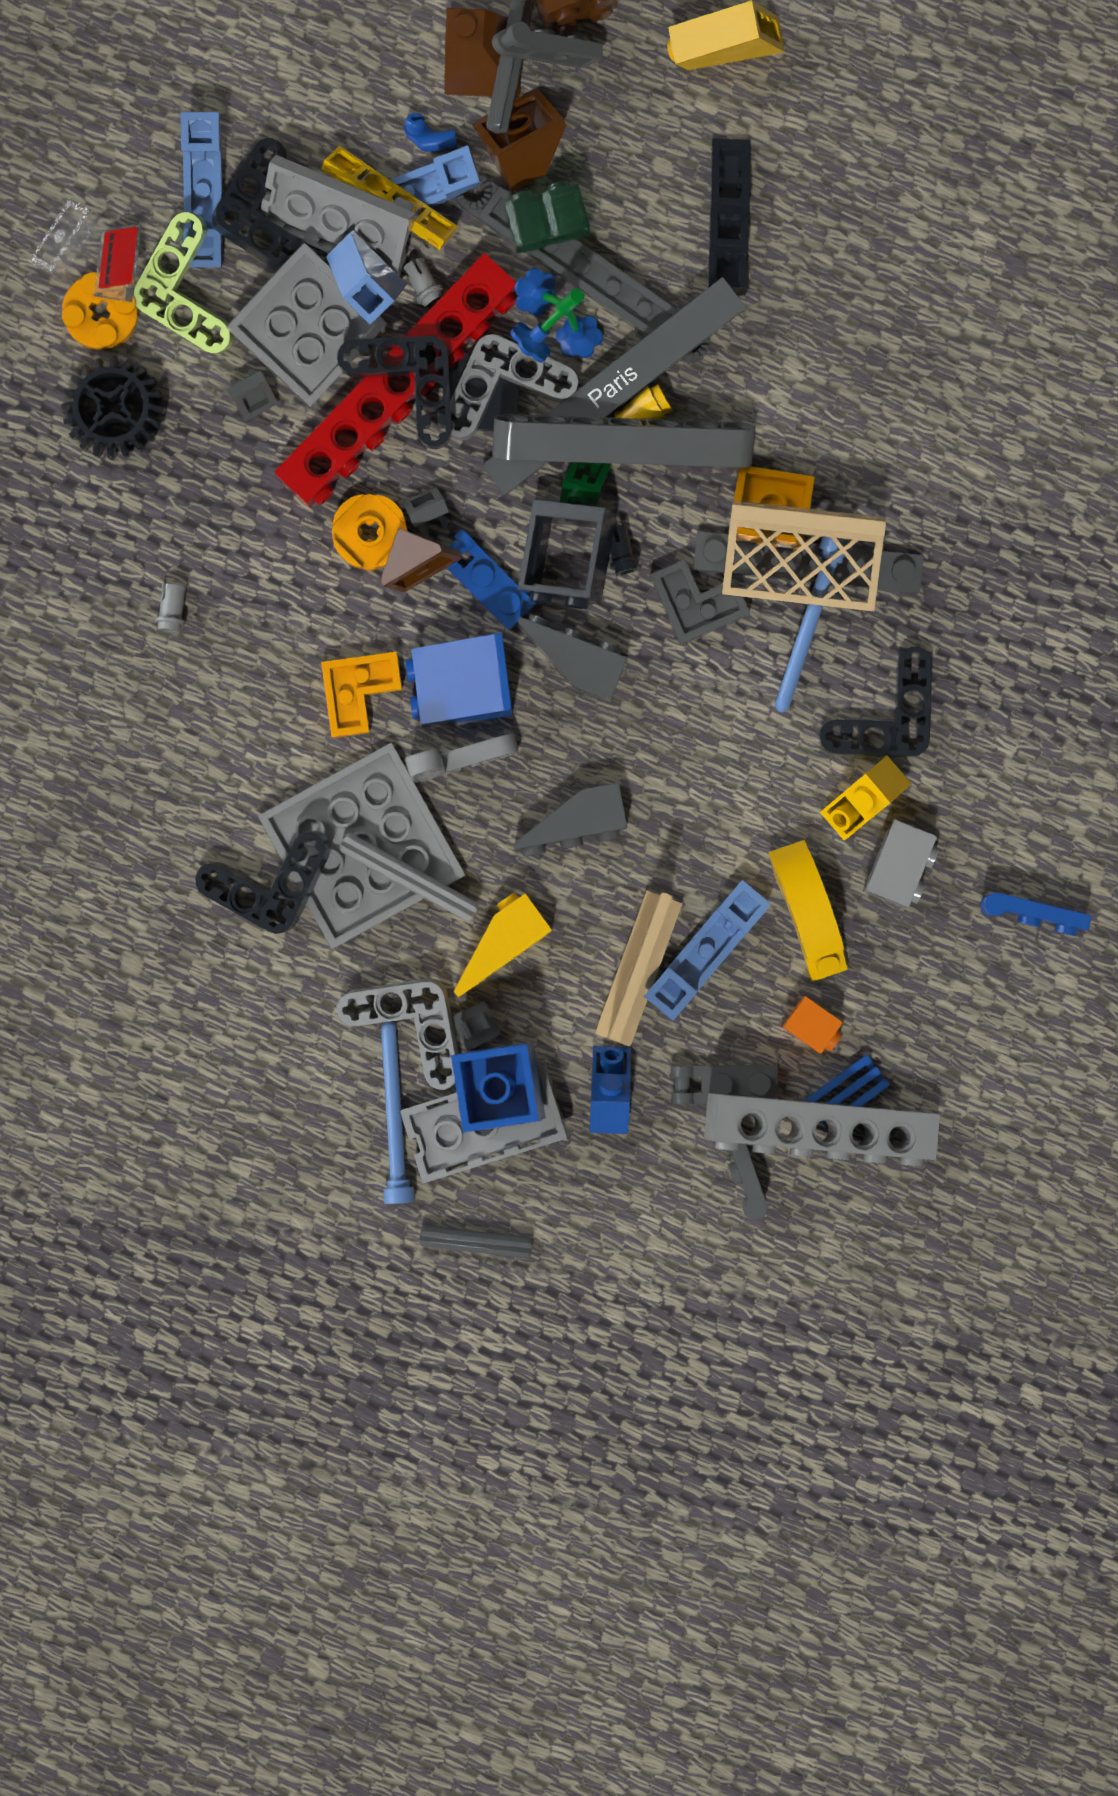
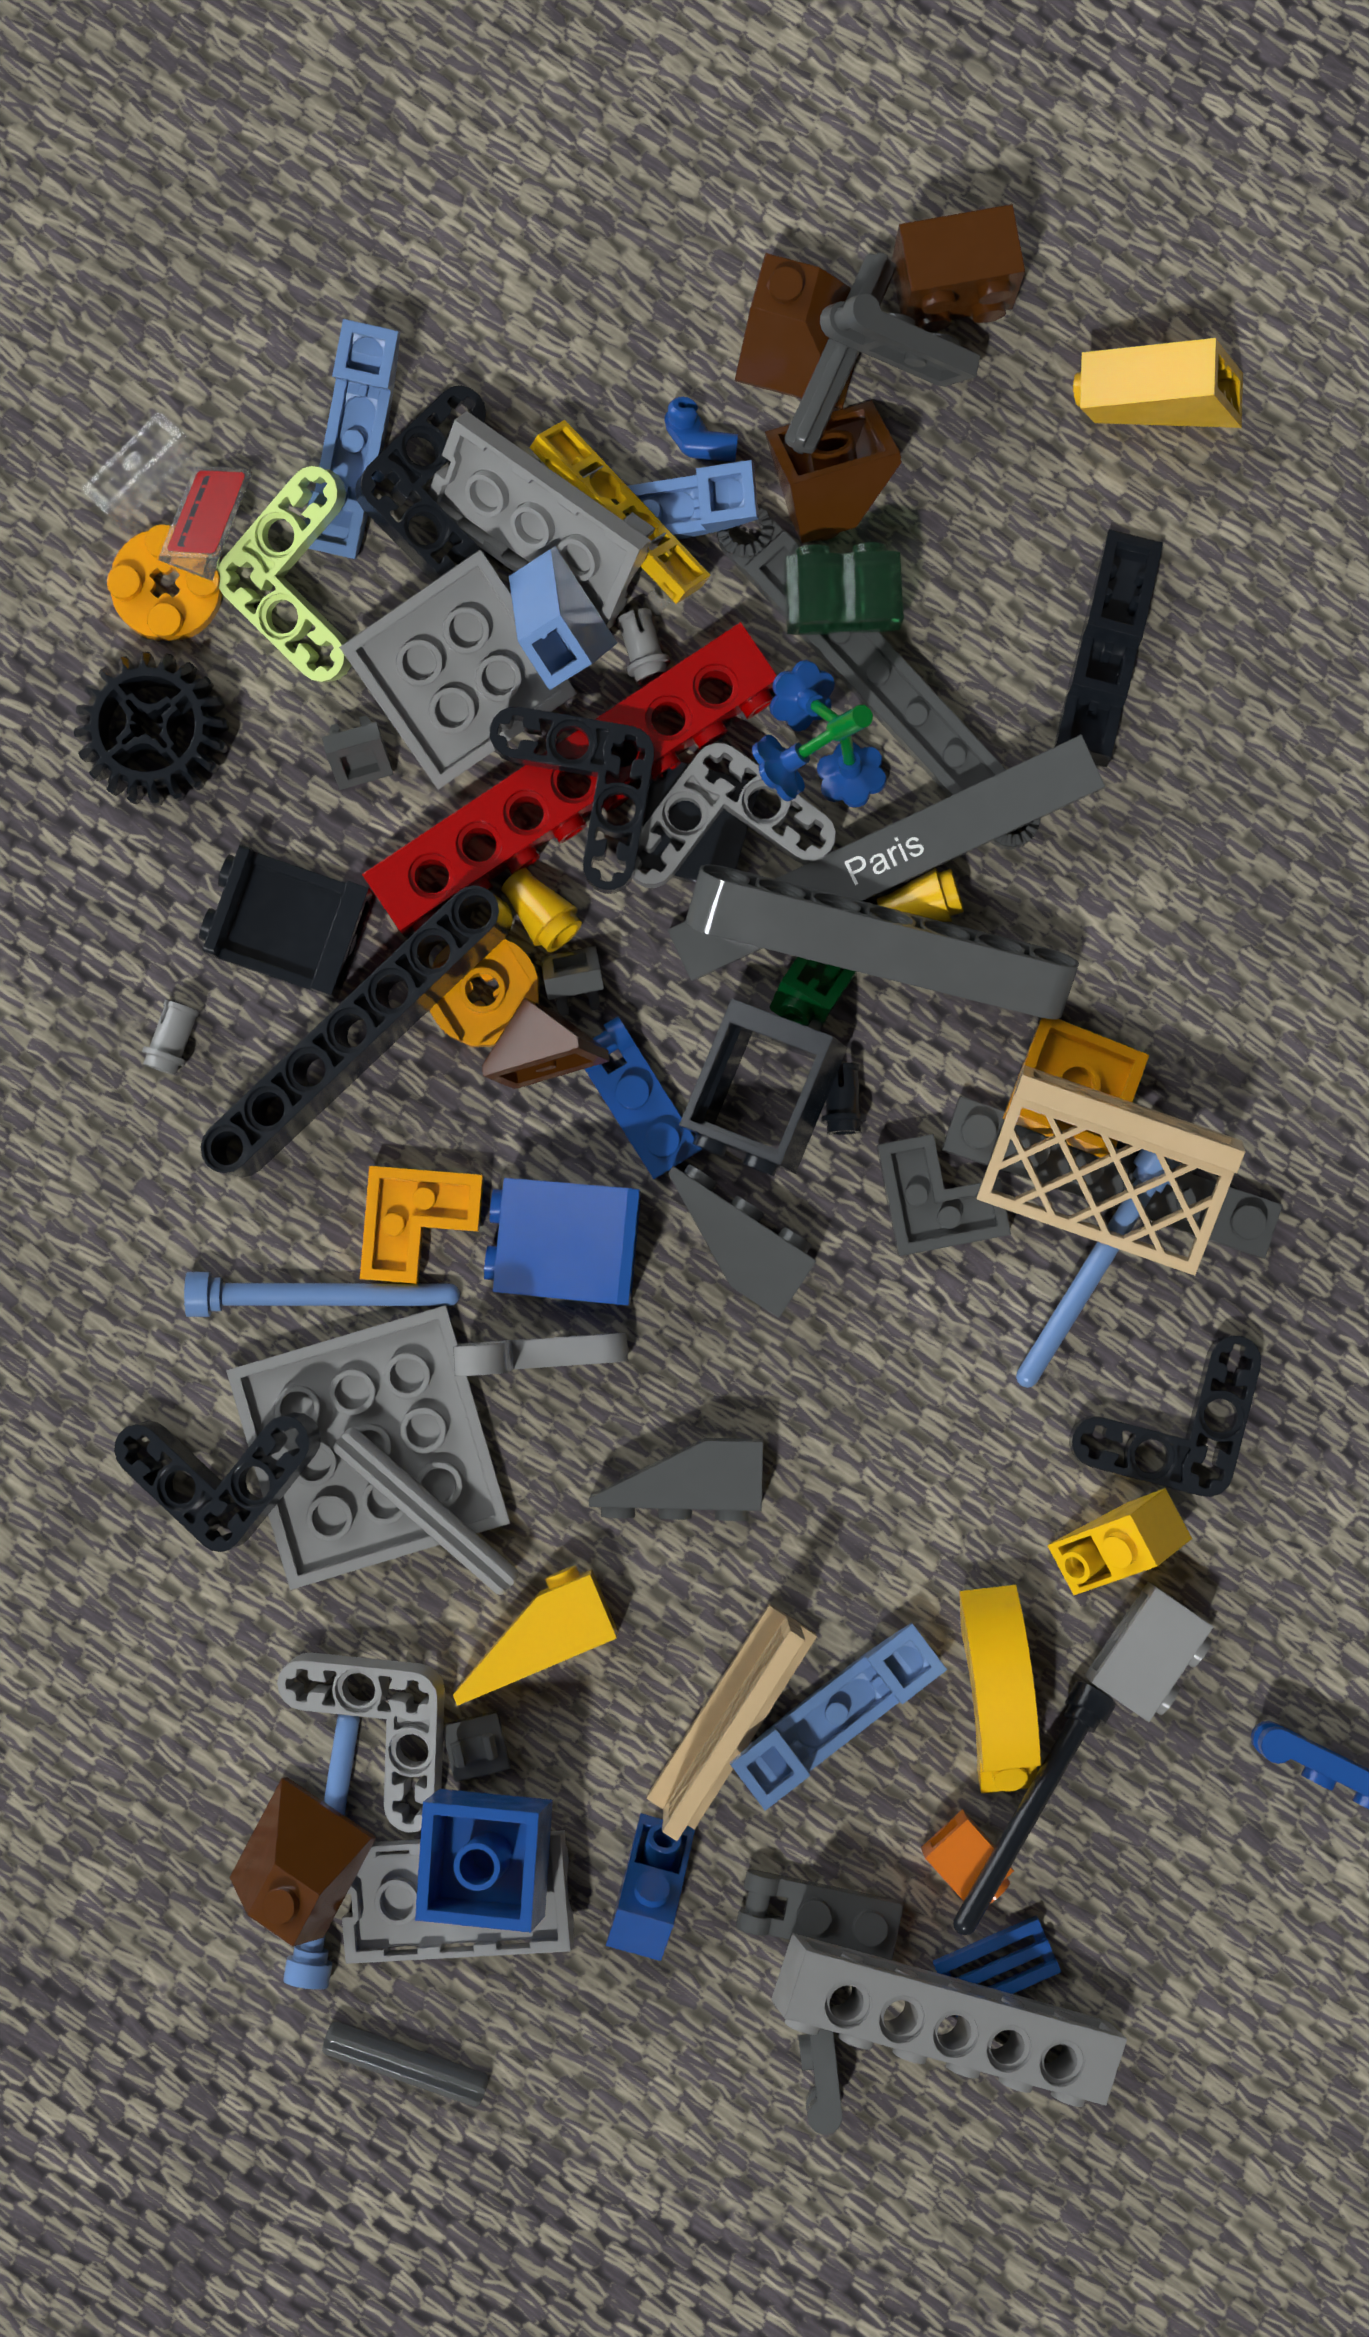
camera: 20 degrees right, 0 degrees up
none -> medium blue piece [184,1272,460,1317]
none -> black panel [199,844,374,1000]
none -> black beam [200,886,513,1177]
none -> reddish brown slope [229,1777,376,1947]
none -> yellow cone [501,868,582,952]
none -> black piece [953,1681,1116,1936]

